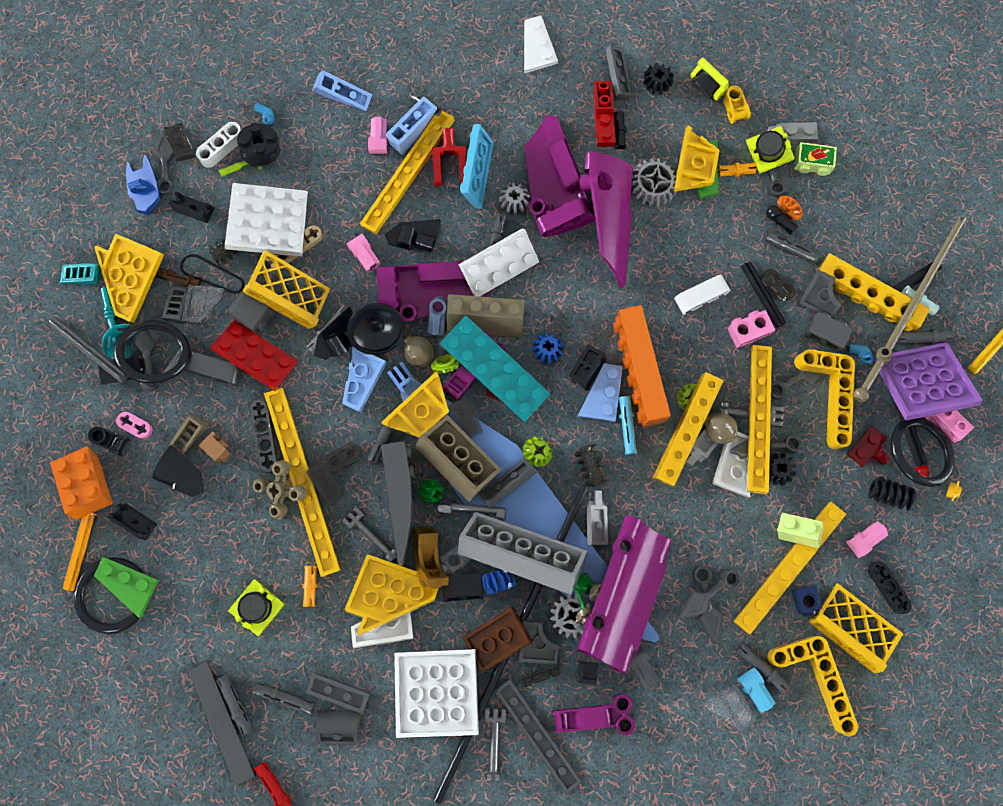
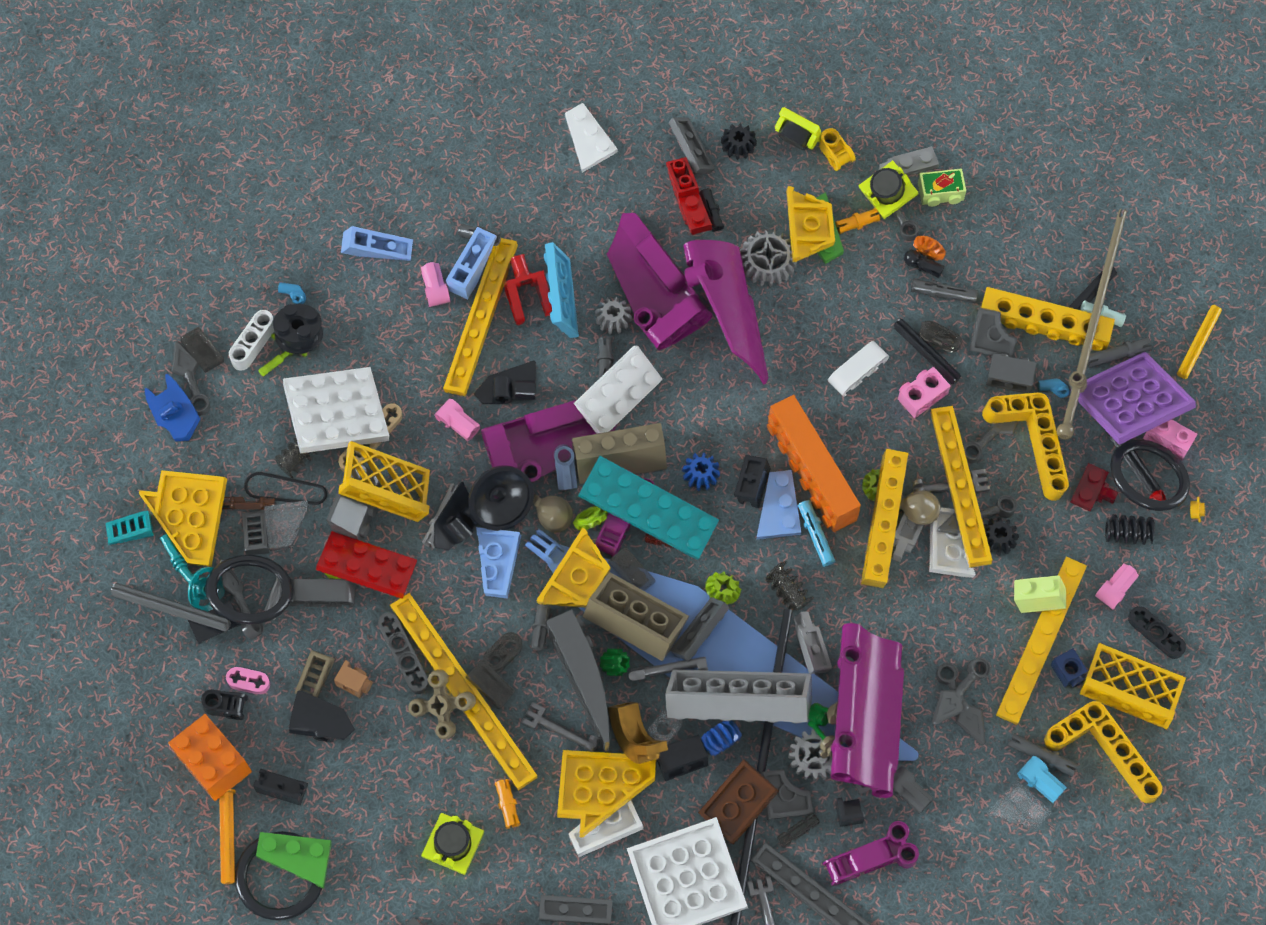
camera: 15 degrees left, 10 degrees down
black hinge [168,191,215,223] -> none

